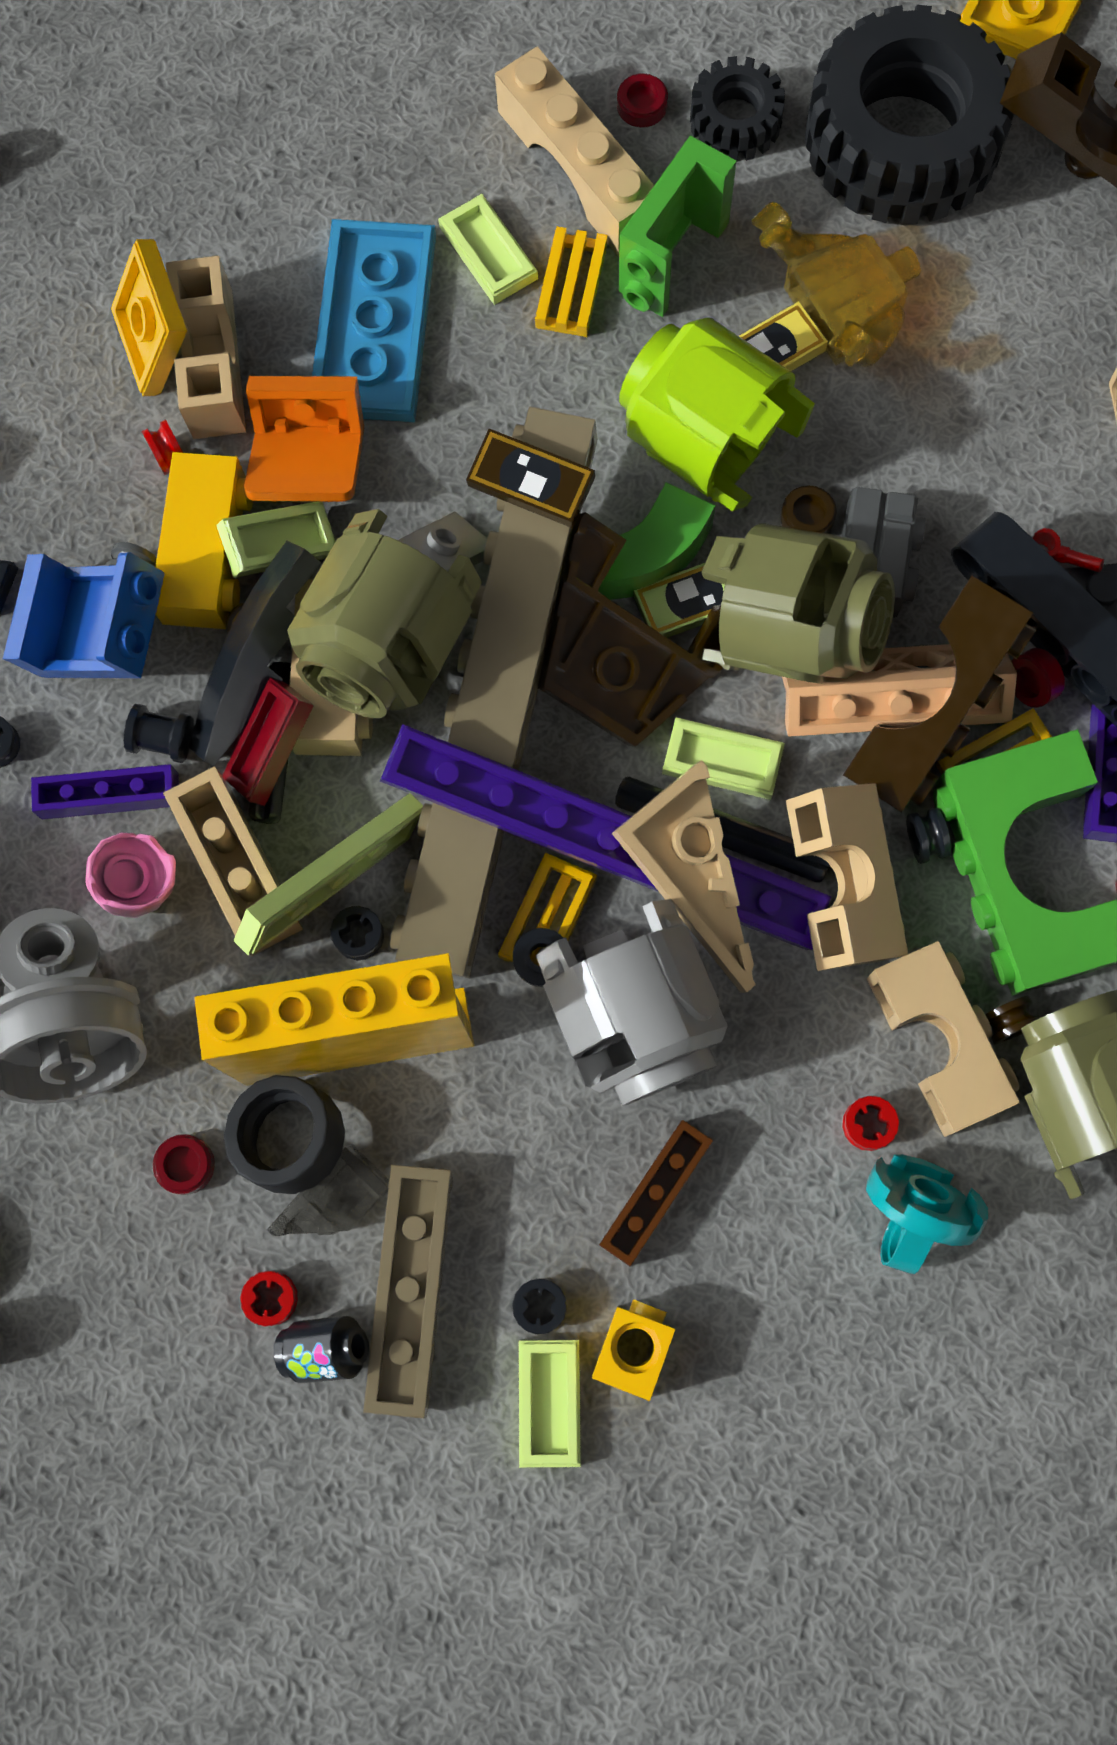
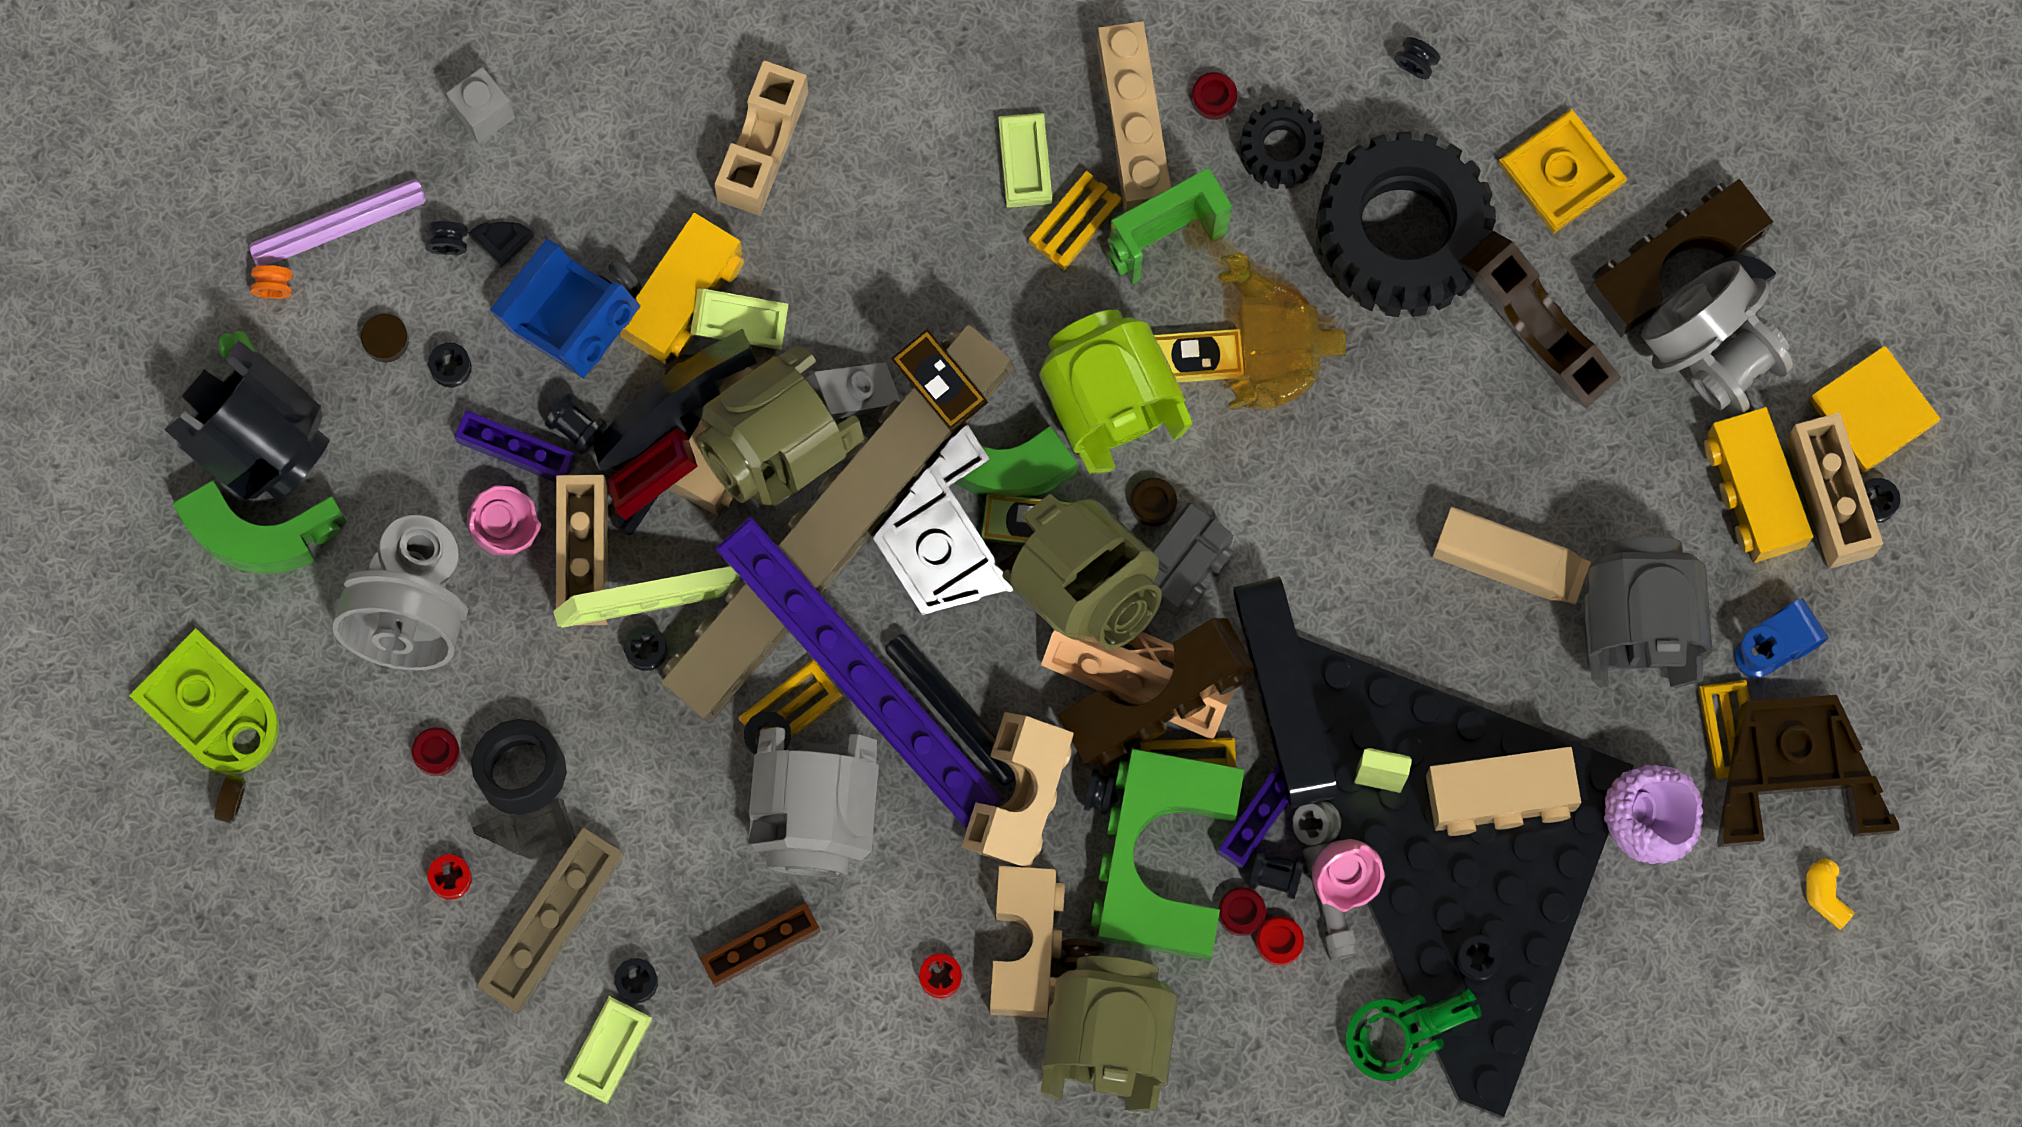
camera: 20 degrees right, 0 degrees up
yellow tile [111,239,187,396] -> none
red bush [142,419,183,475] -> none
yellow panel [194,953,474,1086] -> none
orange bracket [244,376,365,502] -> none
black brick [273,1316,369,1383] -> none
dark azure tile [312,219,436,422] -> none
yellow brick [592,1299,675,1401] -> none
tan wing [612,760,756,993] -> none
yellowish green tile [662,717,785,800] -> none
teal tile [866,1154,988,1274] -> none
dark red tile [1011,648,1065,708] -> none
red hand [1033,528,1104,572] -> none

